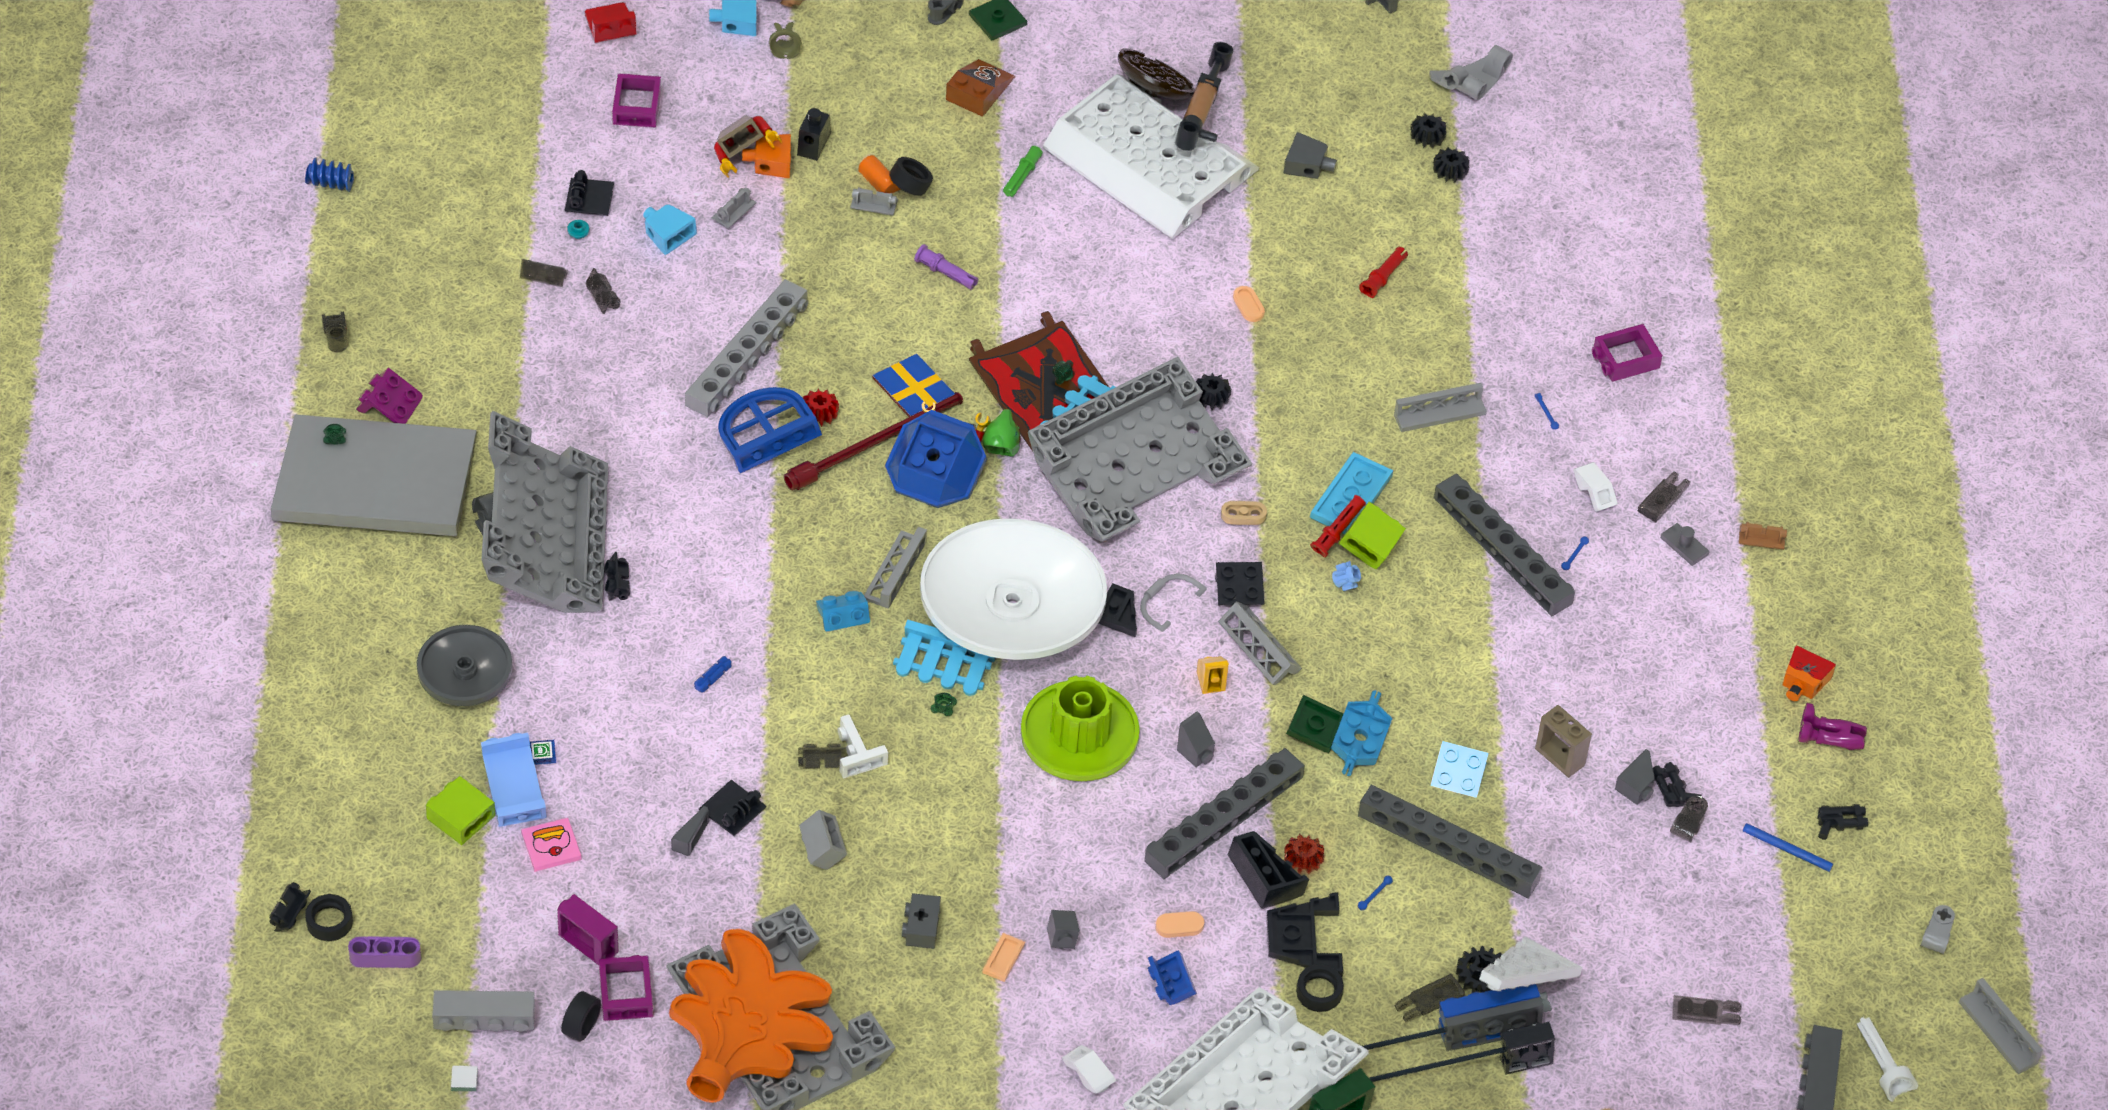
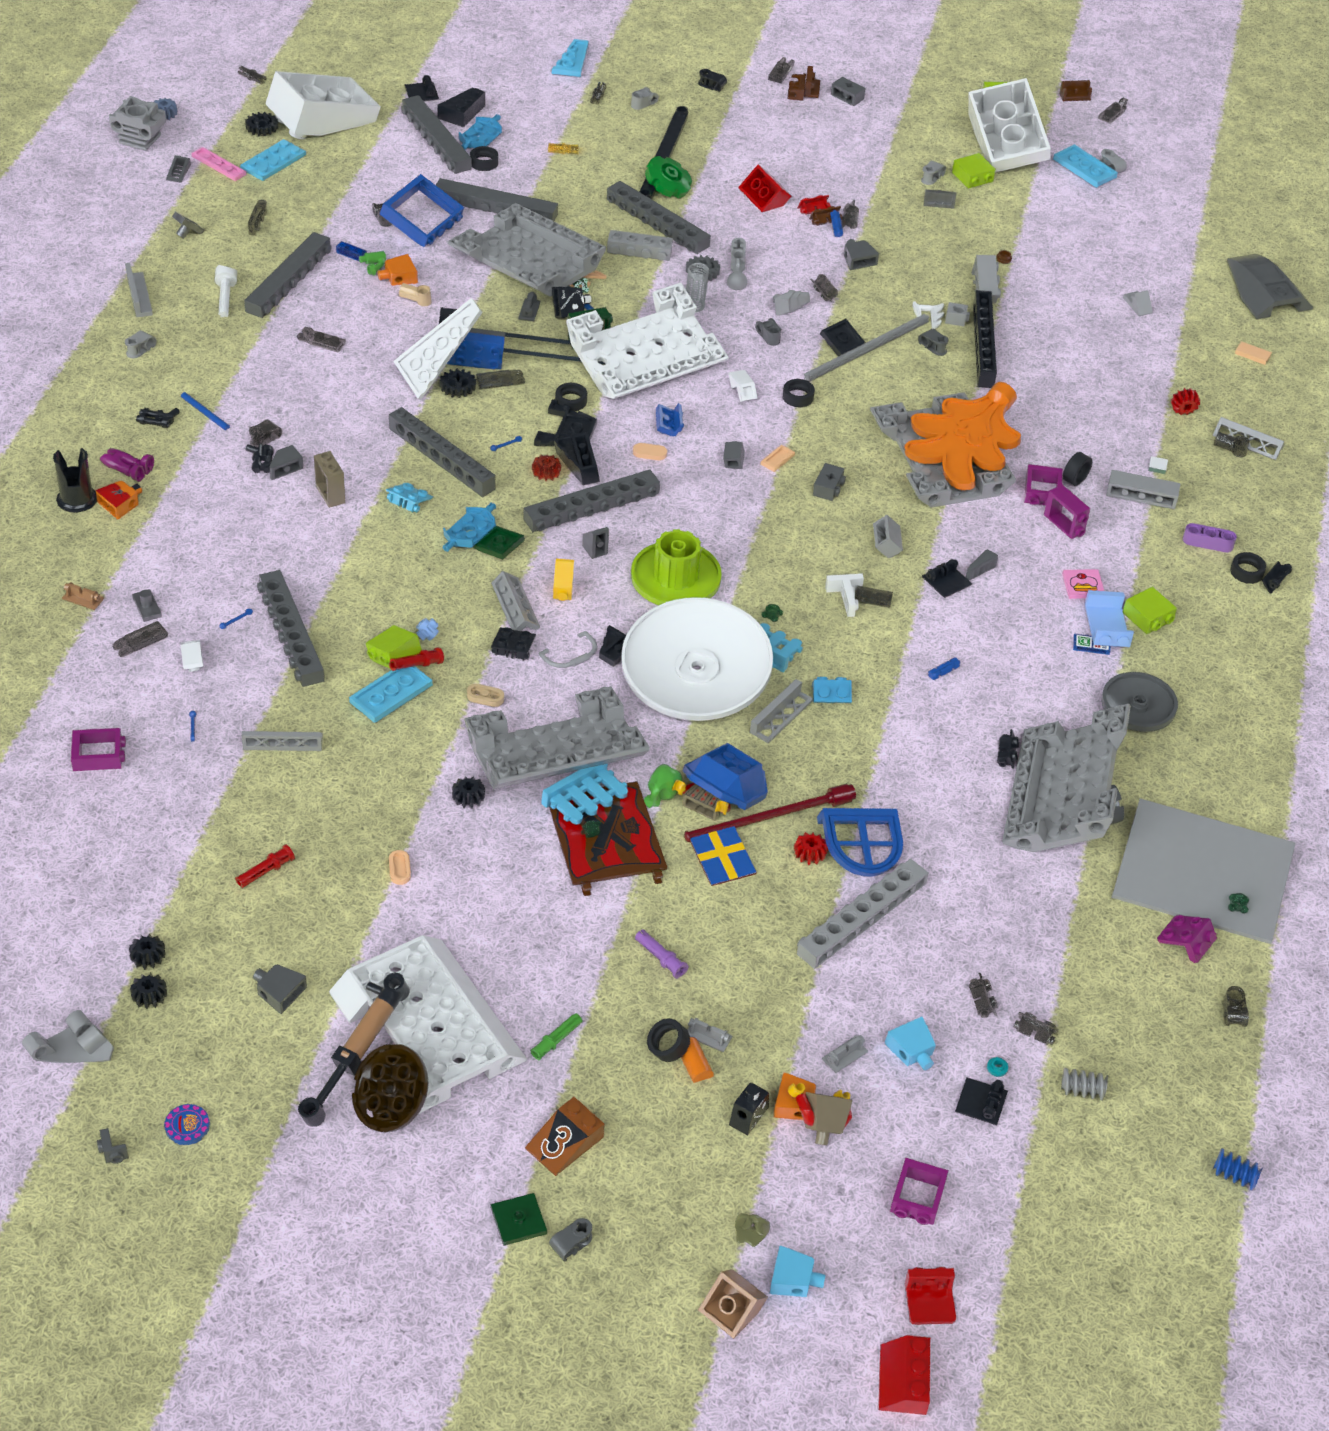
camera: 165 degrees left, 5 degrees down
none -> black piece [53,448,97,513]
none -> blue tile [164,1104,210,1145]
none -> black tyre [782,378,815,408]
none -> light grey piece [1061,1068,1108,1101]

